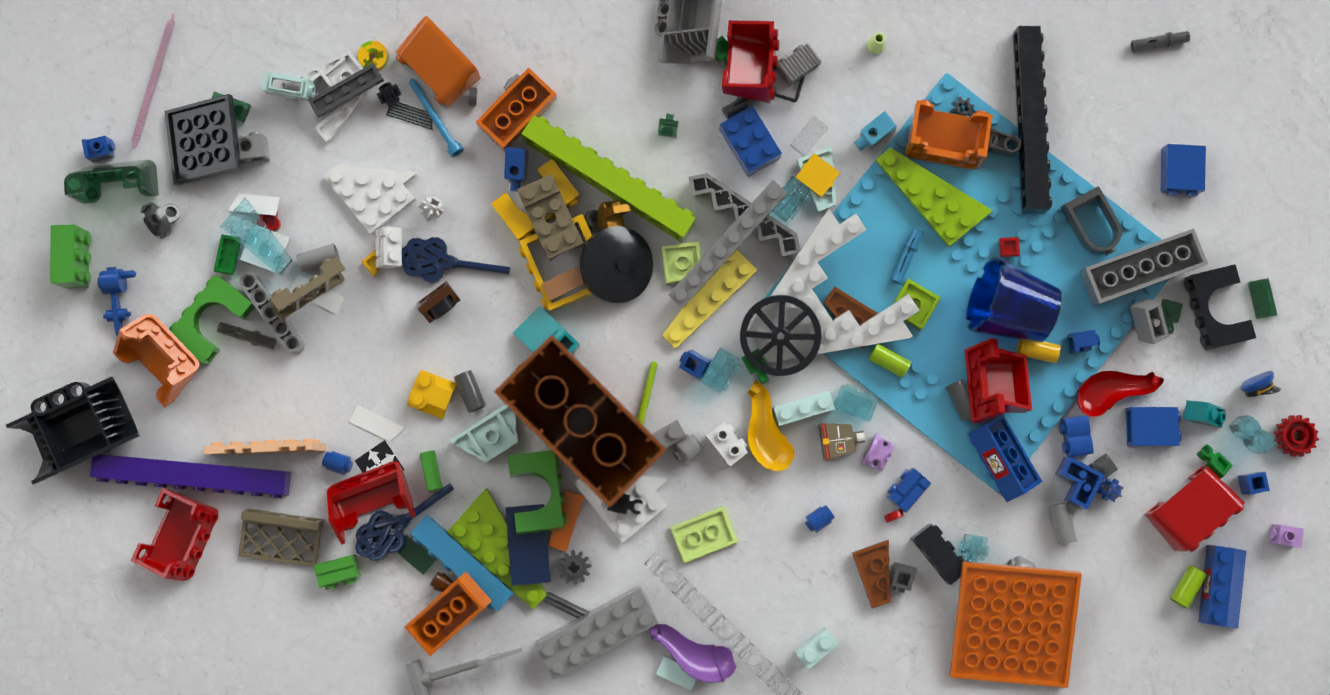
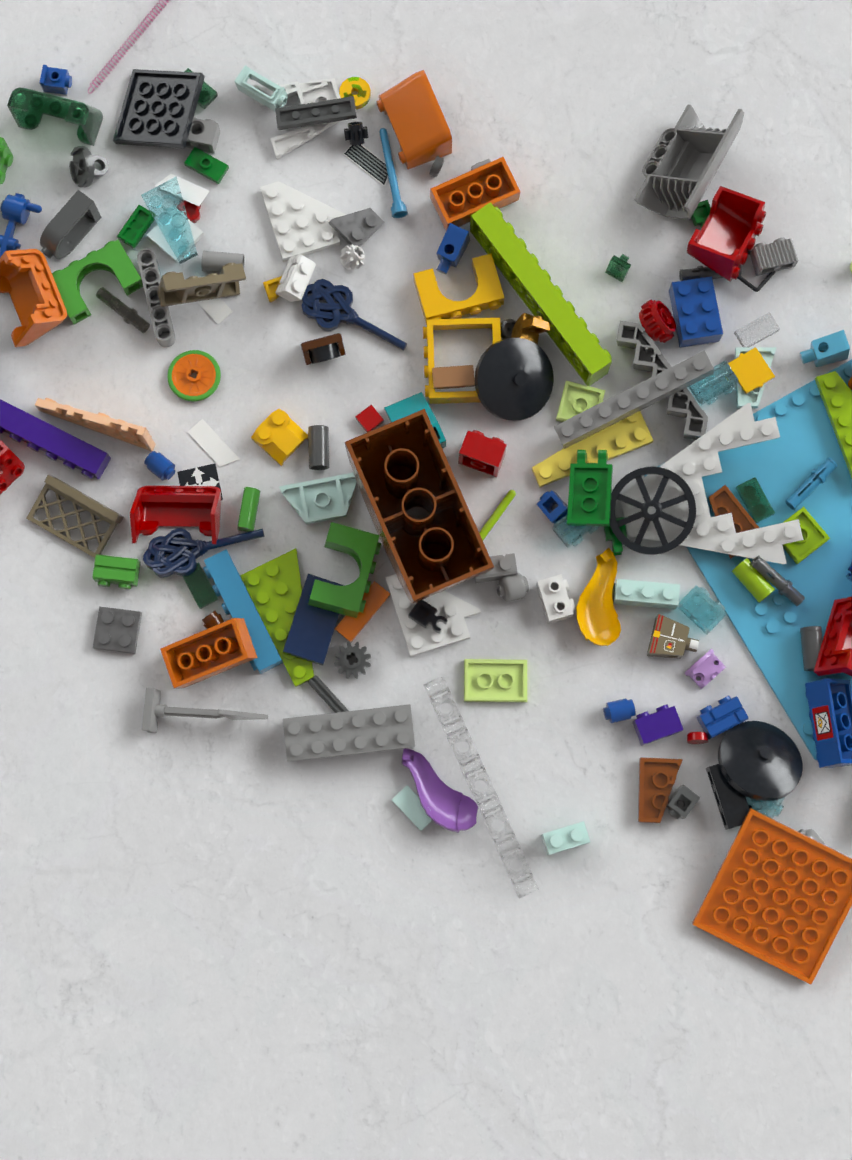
camera: 25 degrees right, 5 degrees down
dark tan piece [517,174,584,261] -> none
none -> dark grey window [40,190,102,259]
none -> flat silver plate [93,606,142,654]
none -> orange wheel [167,350,221,401]
none -> green plate [184,147,229,184]
none -> flat silver wing [329,208,384,247]
none -> red tile [355,404,384,432]
none -> red brick [458,430,507,477]
none -> green tile [567,450,613,527]
none -> dark purple brick [632,704,684,746]
none -> red gear [639,299,676,343]
none -> black dish [718,721,803,801]
none -> clear green plate [736,477,775,523]
none -> dark grey pin [750,555,805,606]

